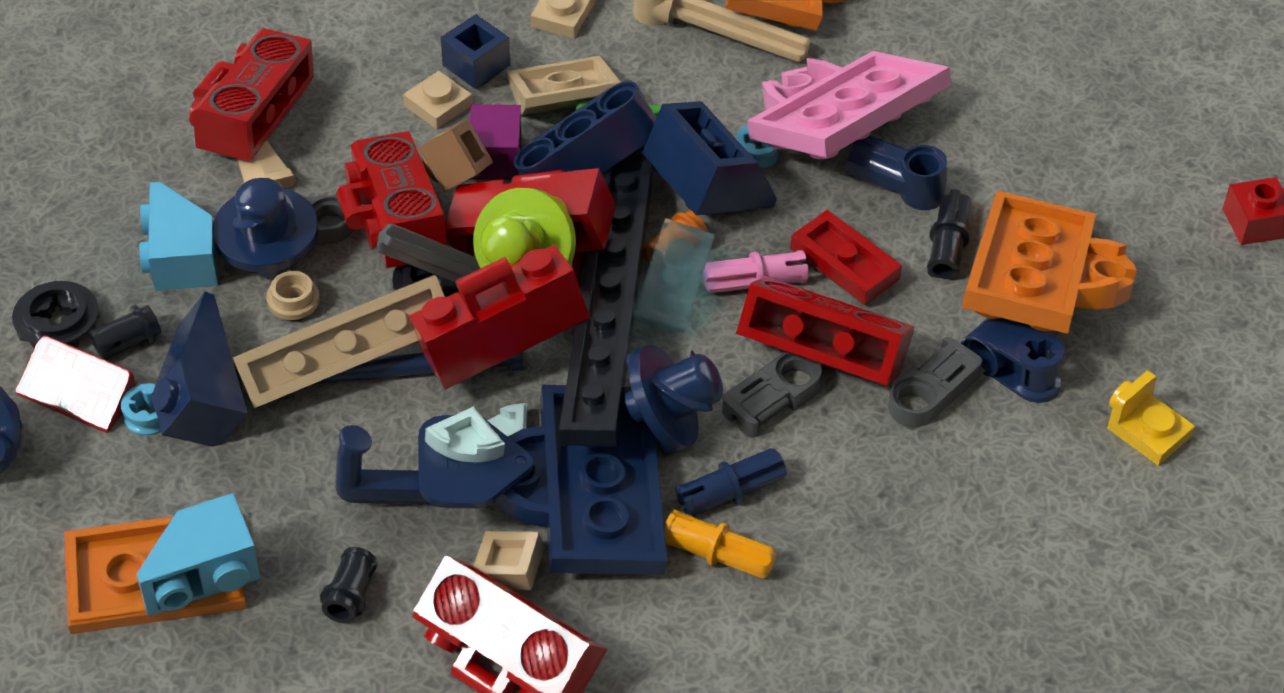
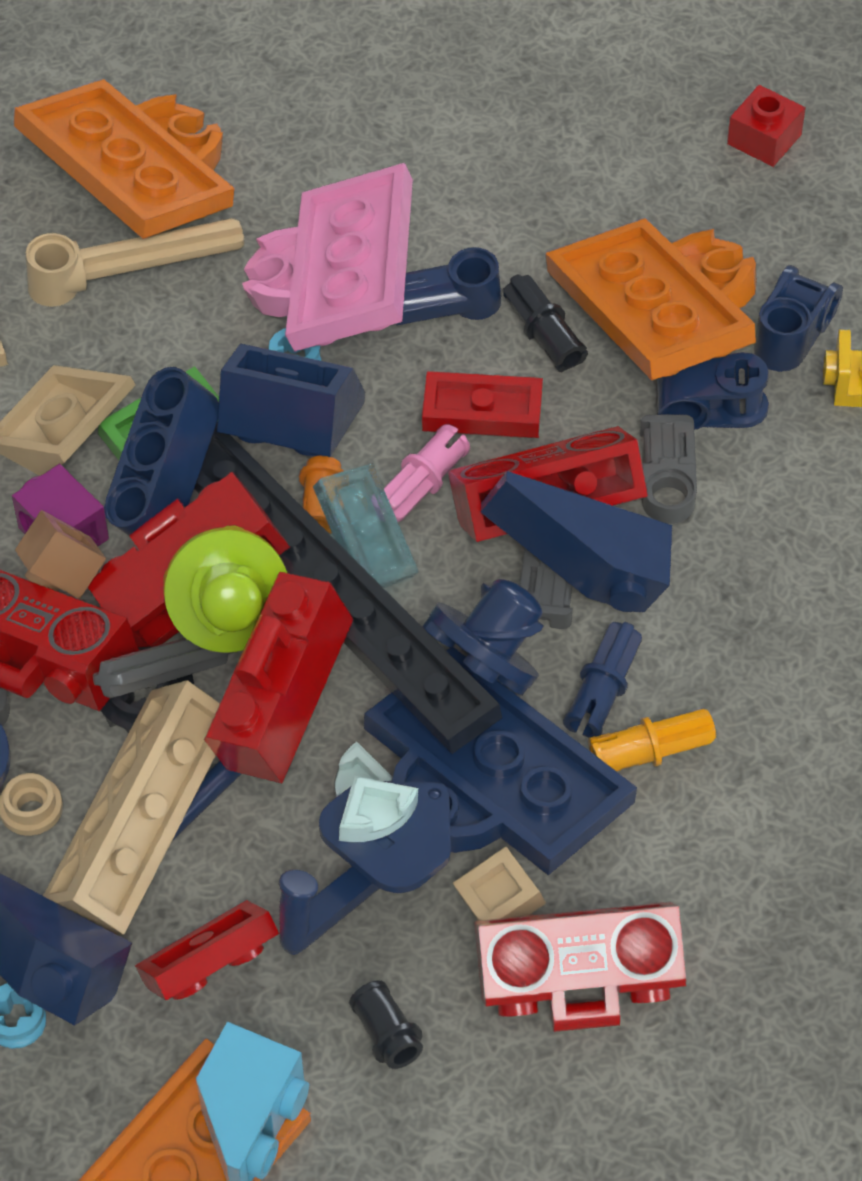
camera: 40 degrees left, 5 degrees up
none -> red plate [135,900,279,1001]
none -> dark blue slope [481,471,672,613]
none -> dark blue piece [754,265,843,372]

